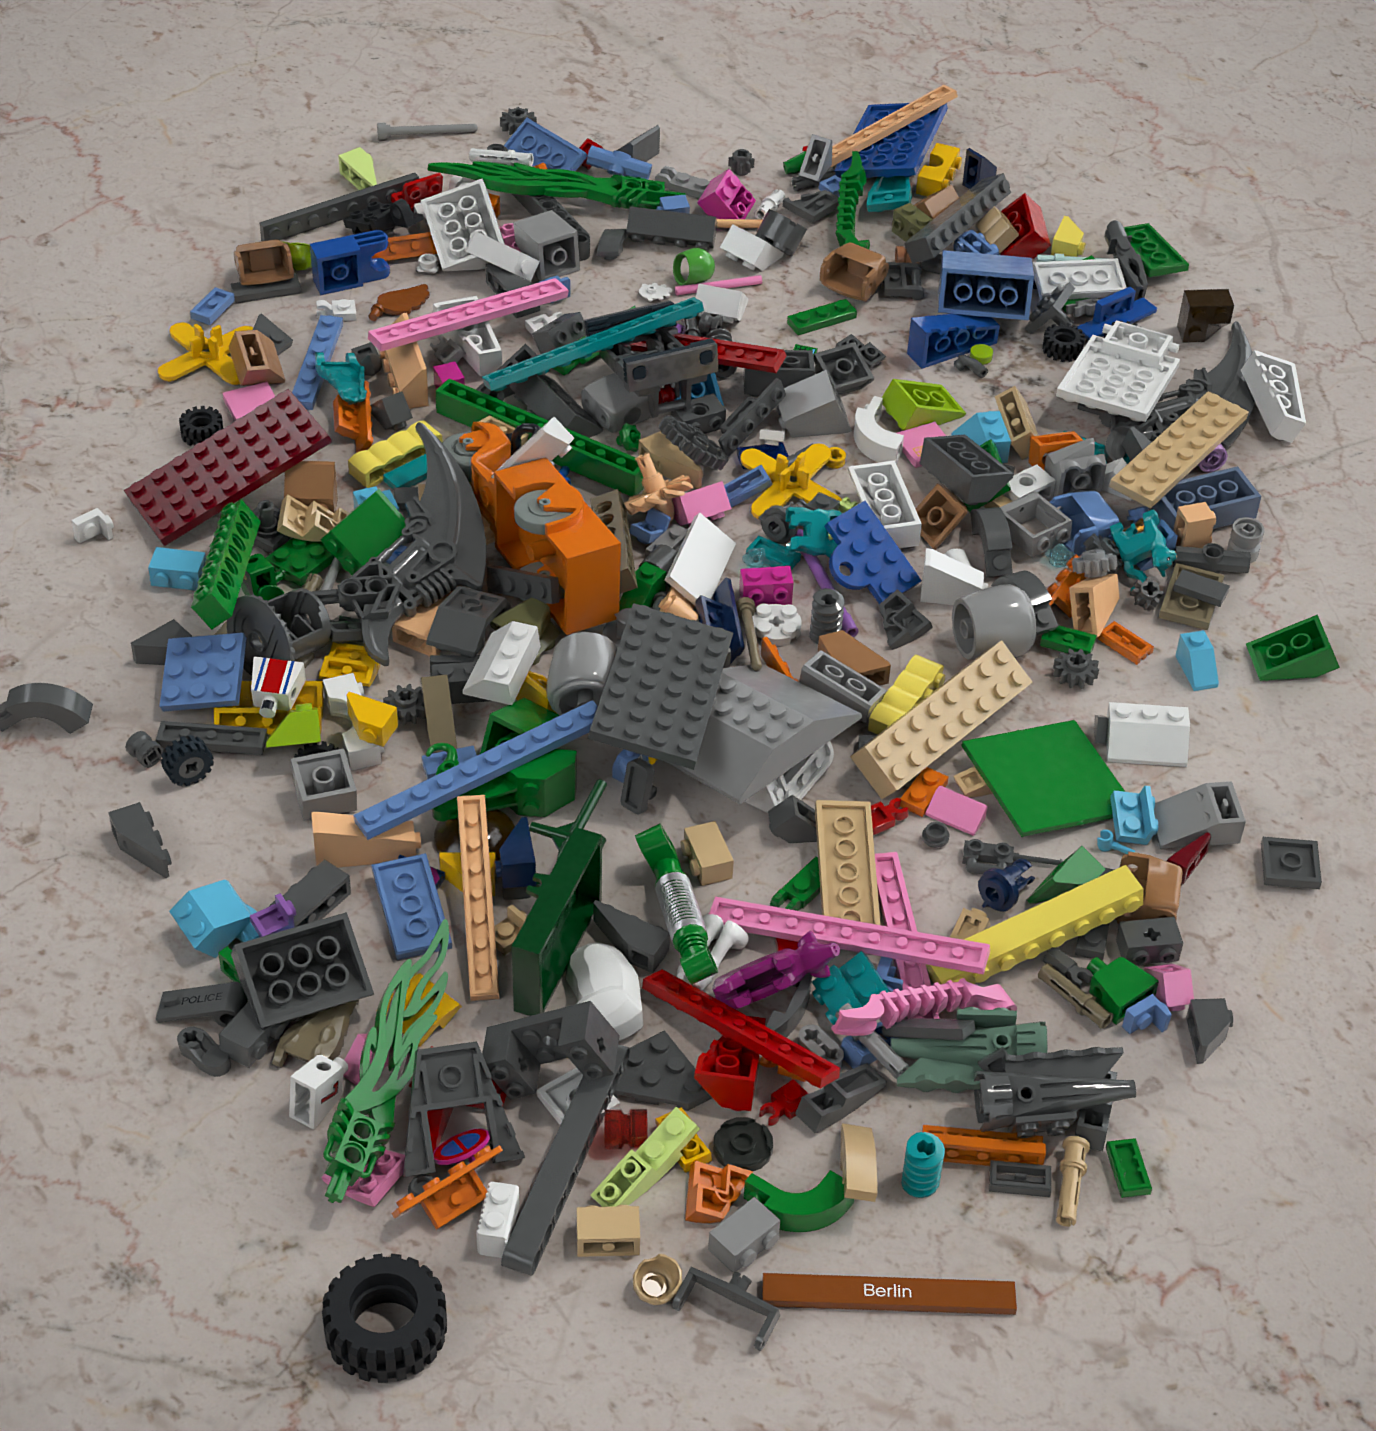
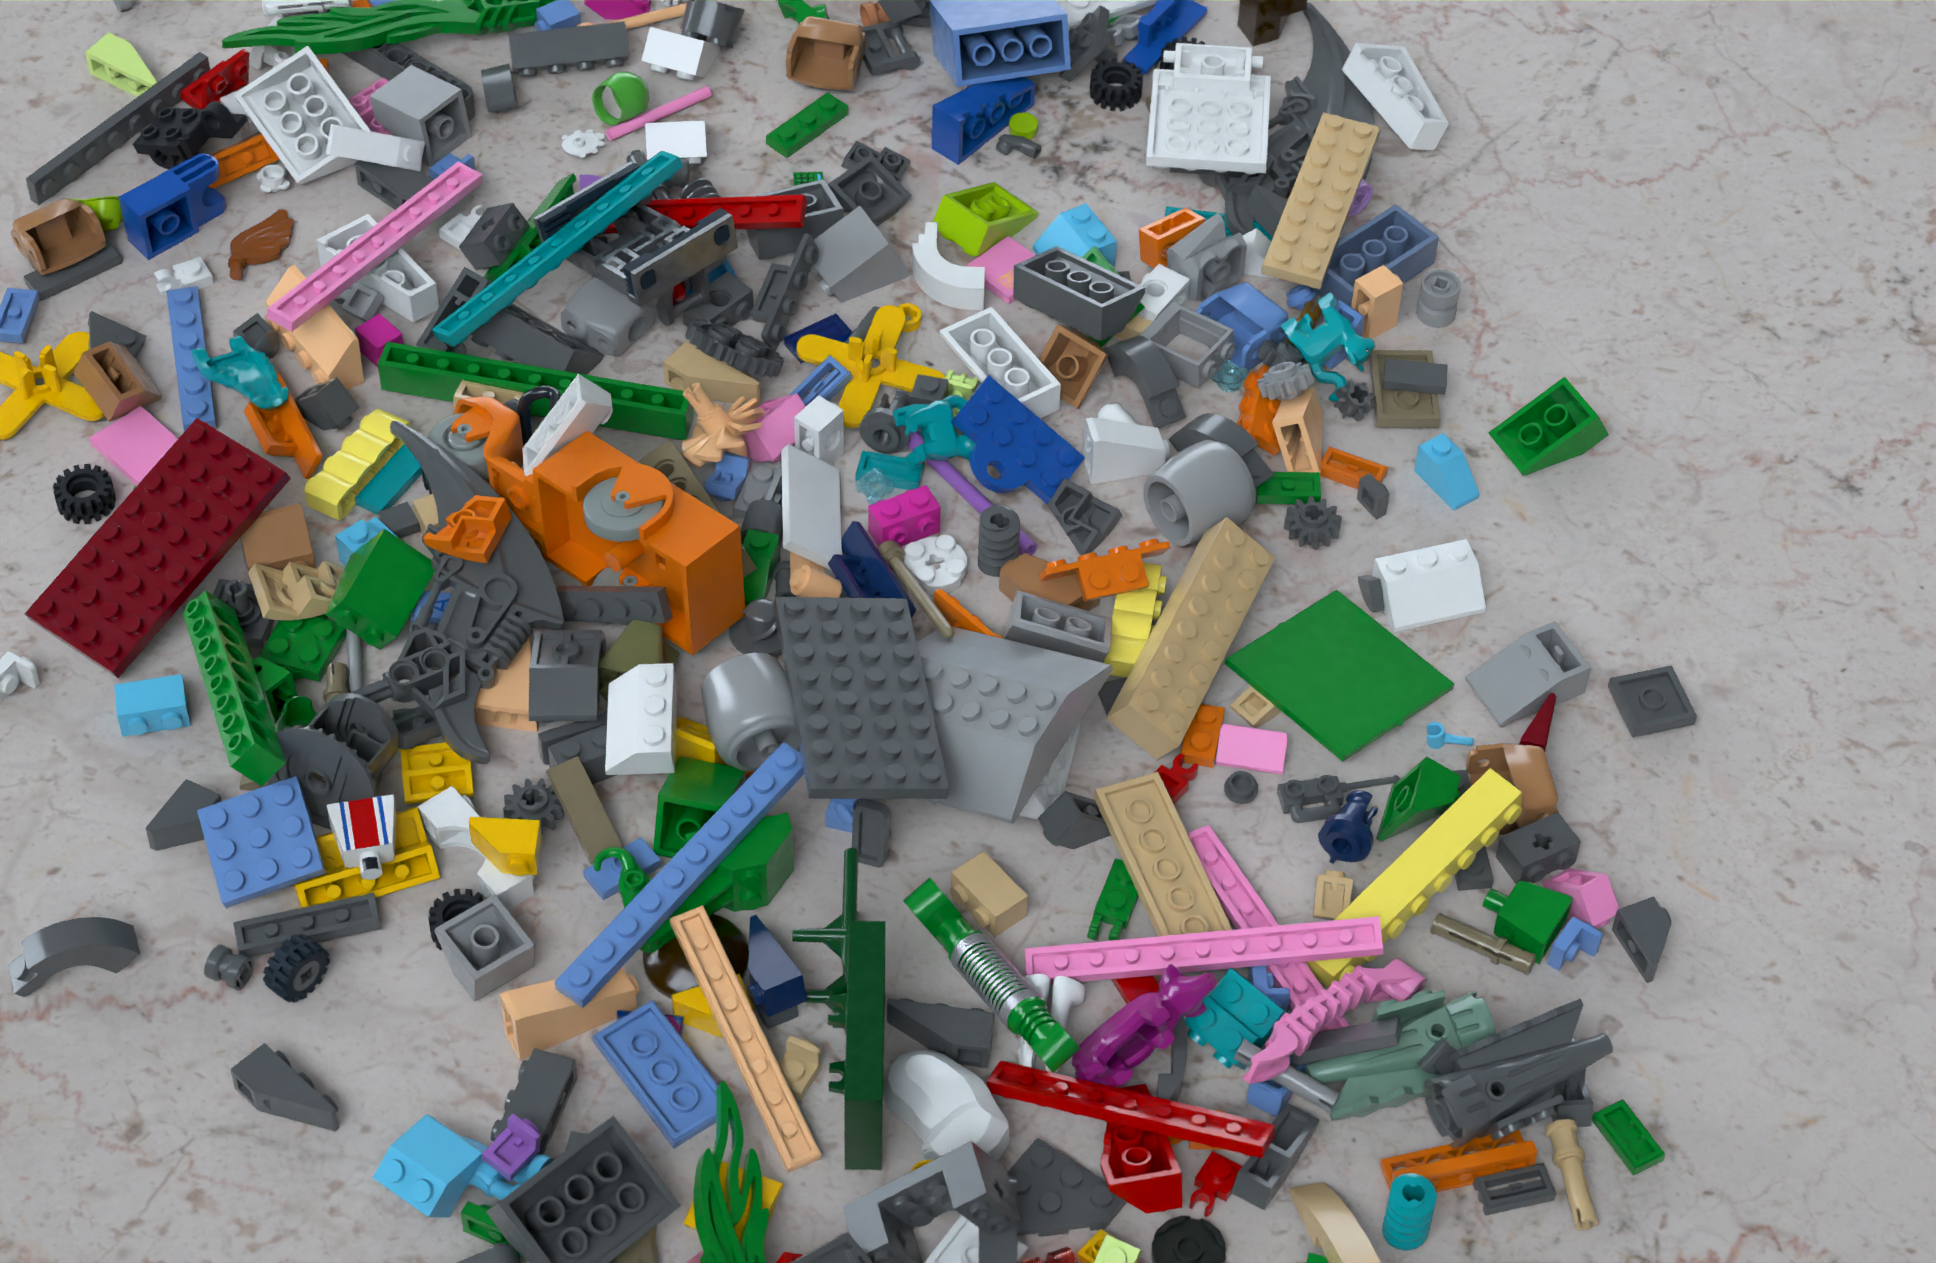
camera: 20 degrees left, 5 degrees up
lime slope [266,703,321,747] -> none
green piece [616,423,641,452] -> none
white plate [759,429,785,445] -> none
light grey beam [798,1025,844,1069] -> none
tan brick [995,386,1038,460] -> none
dark grey bar [1043,947,1093,989] -> none
medium azure bracket [1110,786,1158,845] -> none
dark grey piece [1173,543,1251,573] -> none
none -> orange slope [423,495,512,563]
none -> white brick [794,396,844,465]
none -> orange bracket [1039,539,1171,602]
none -> dark grey plate [1357,474,1390,520]

